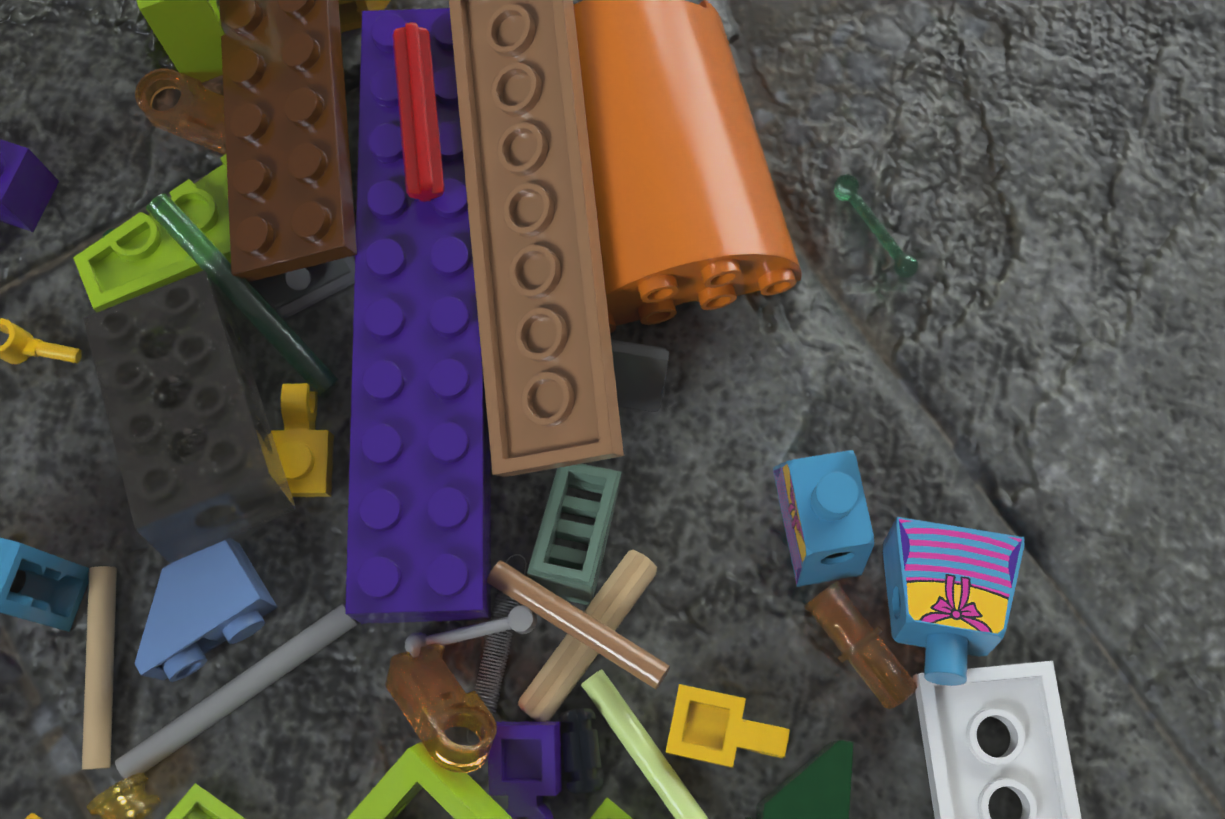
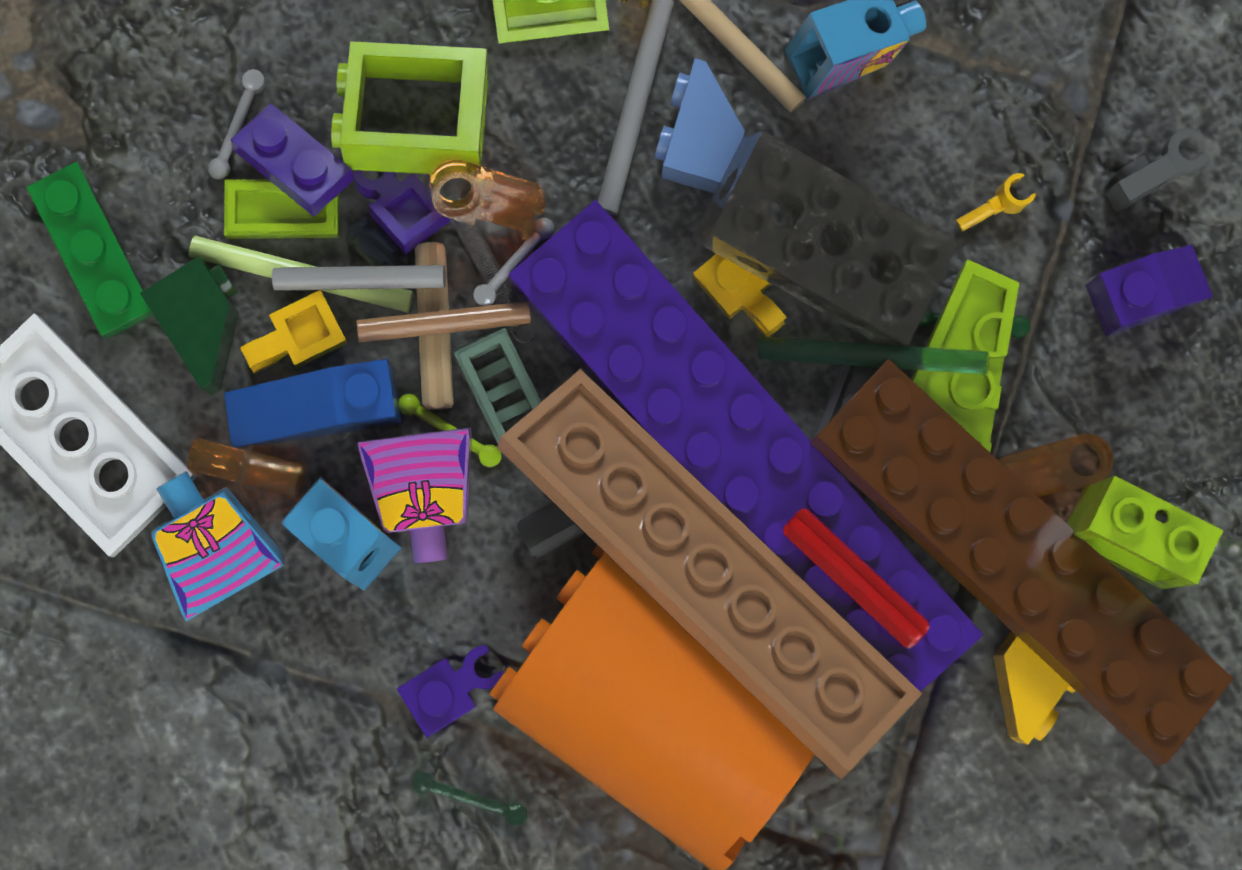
camera: 135 degrees right, 10 degrees up
none -> blue slope [224,359,402,450]
none -> light grey bar [272,265,446,290]
none -> torso [358,428,472,563]
none -> dark purple plate [397,645,504,738]
none -> lime hinge [398,393,502,468]

